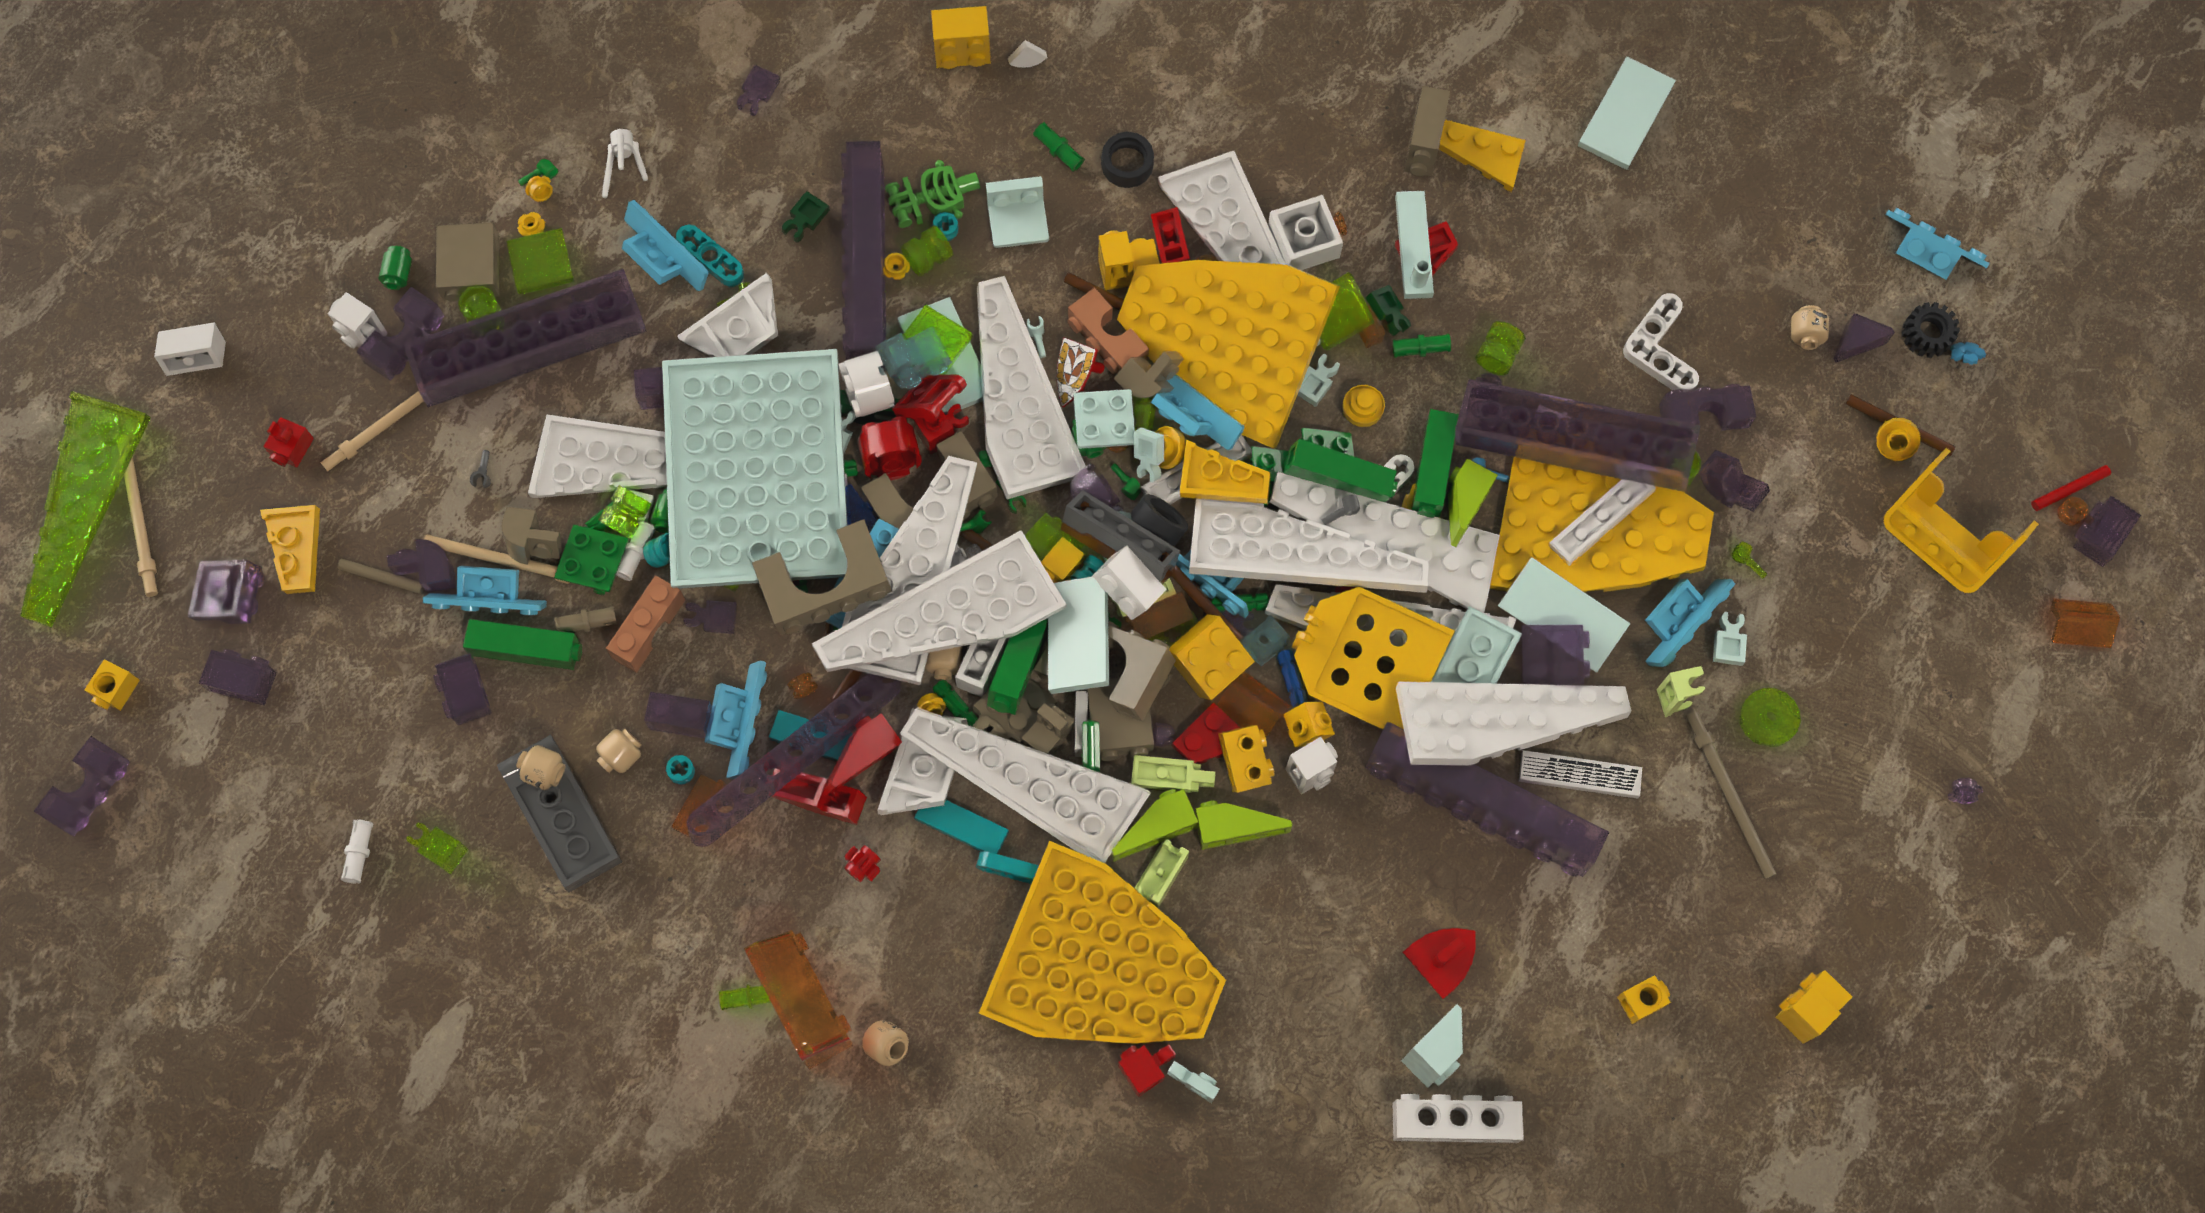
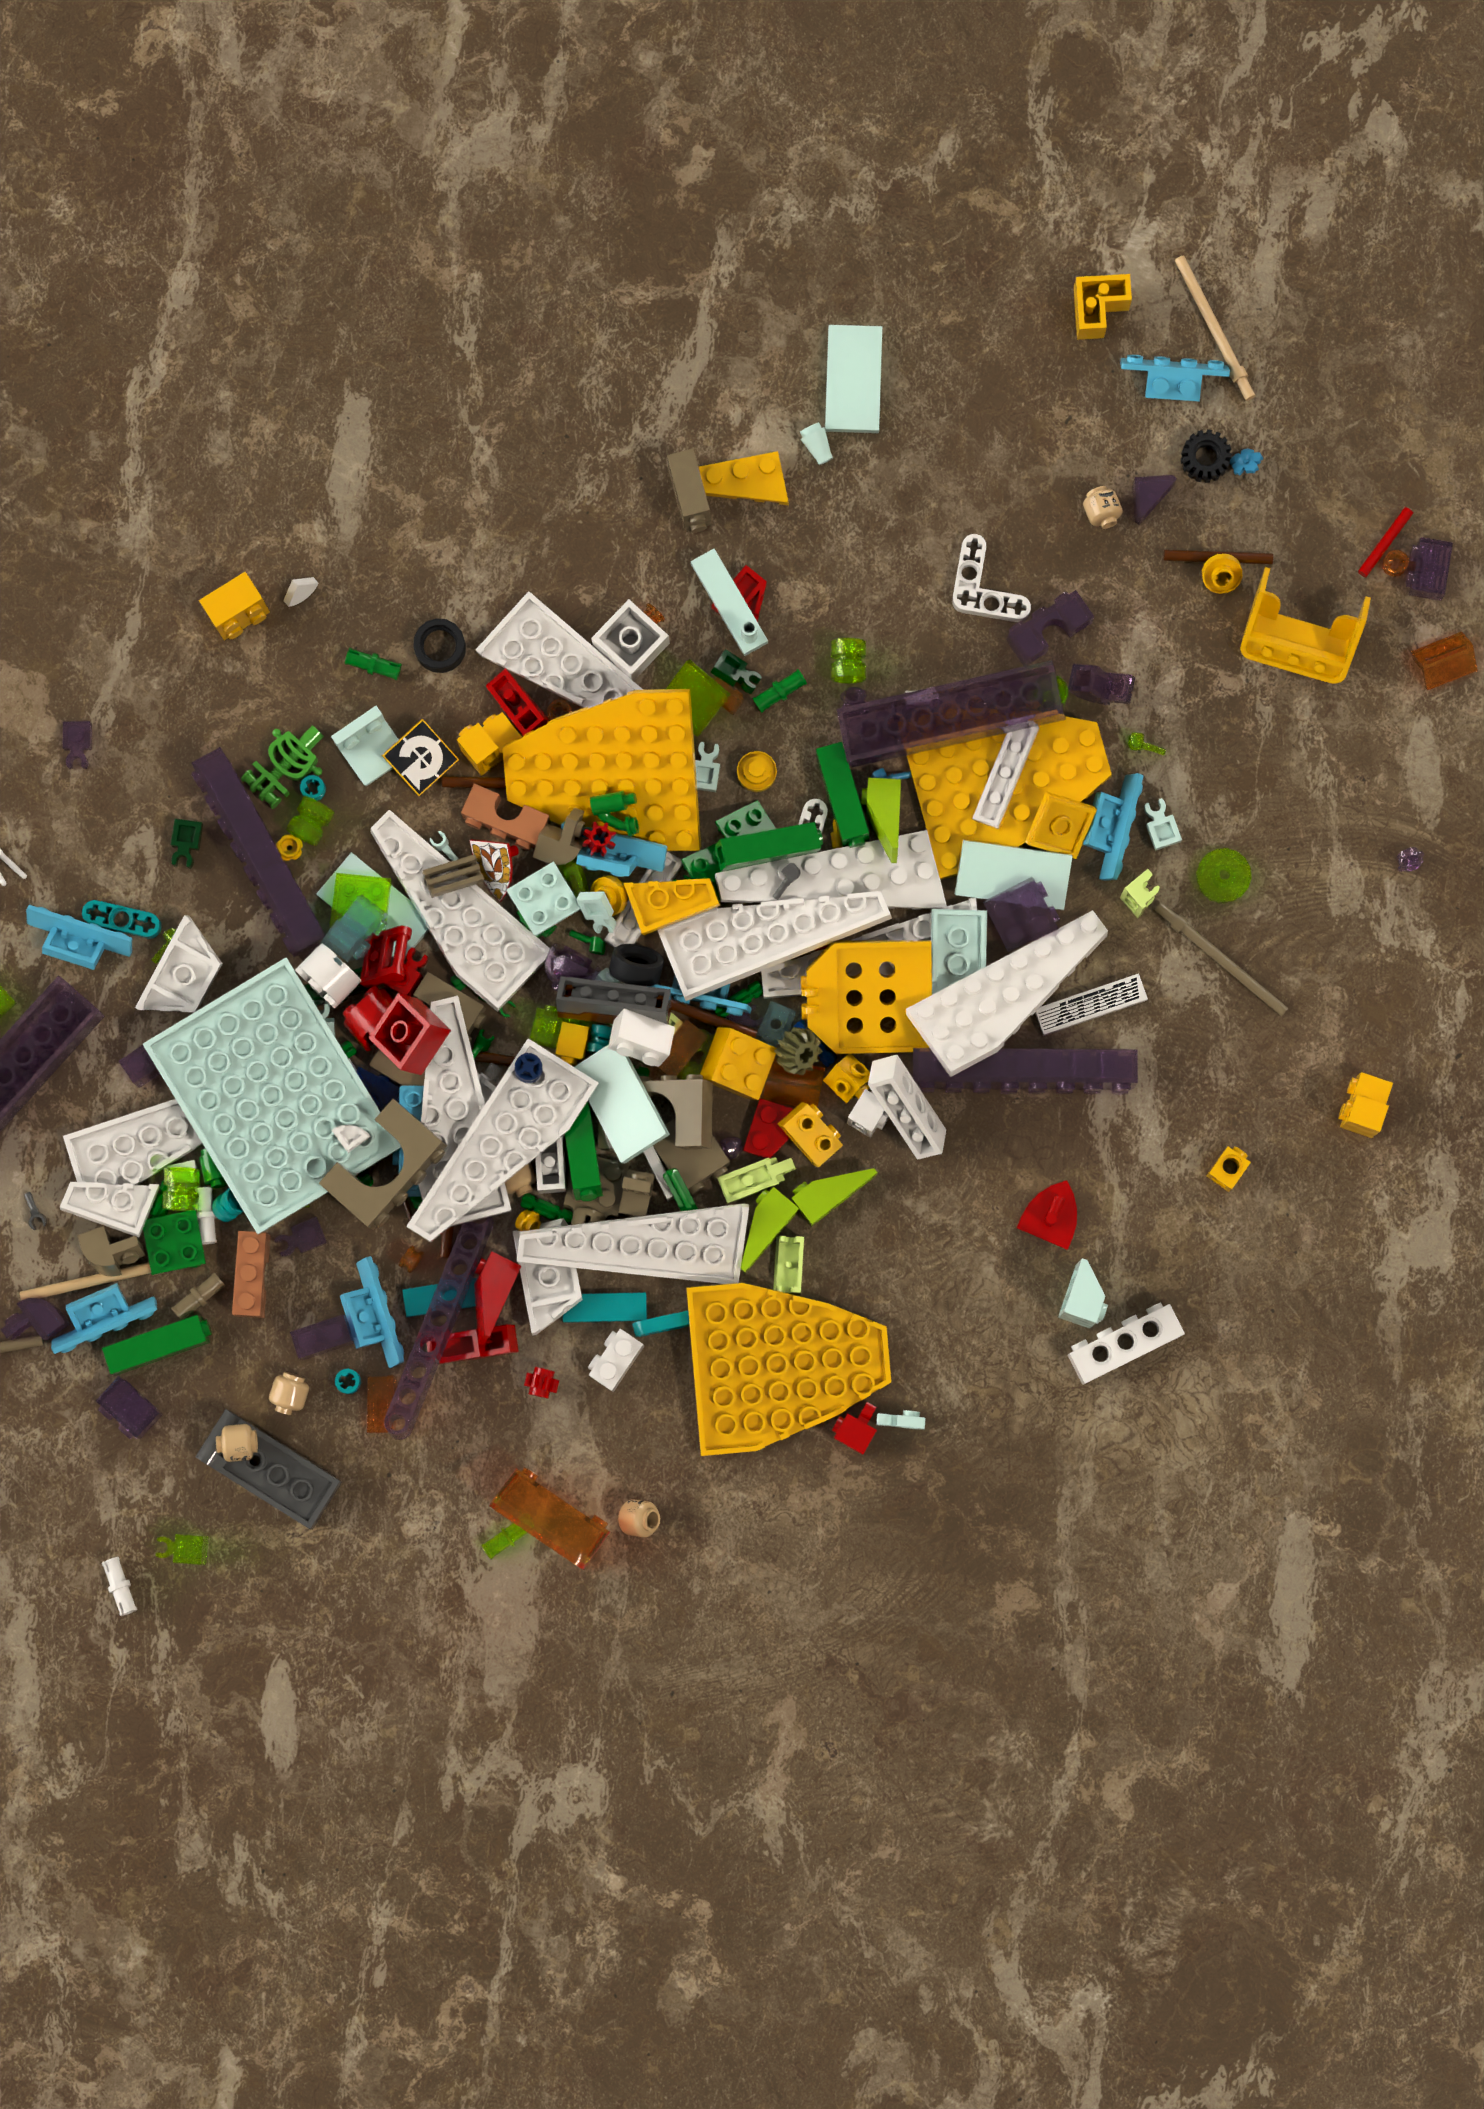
camera: 20 degrees left, 10 degrees up
none -> white wing [60,1182,160,1238]
none -> white tile [332,1125,371,1153]
none -> red brick [369,993,451,1075]
none -> tile [381,719,459,796]
none -> dark tan tile [423,854,484,898]
none -> dark blue wheel [515,1053,542,1084]
none -> red gear [582,822,616,857]
none -> white brick [588,1329,644,1392]
none -> green plant [590,791,639,837]
none -> olive gear [774,1027,823,1075]
none -> light aqua cone [800,422,833,465]
none -> white brick [868,1055,946,1160]
none -> yellow tile [1025,792,1097,859]
none -> yellow brick [1074,274,1132,340]
none -> tan bar [1175,255,1255,401]

